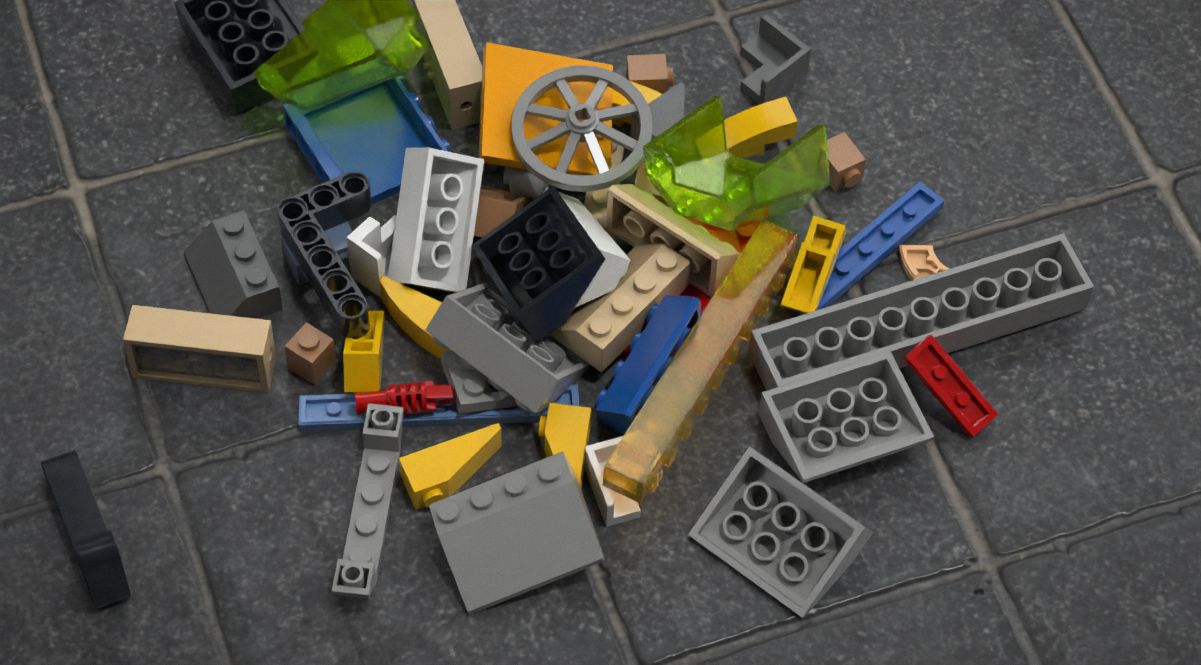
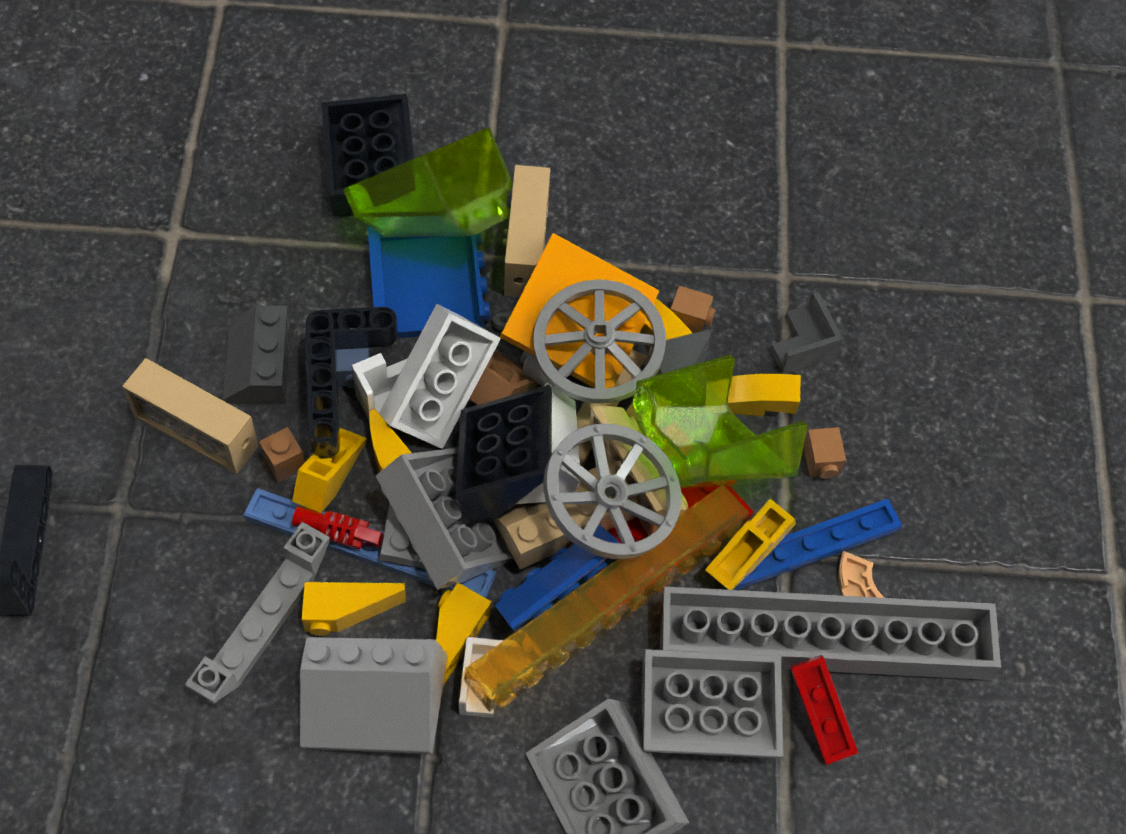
camera: 20 degrees right, 5 degrees up
none -> light grey wheel [543,423,681,559]

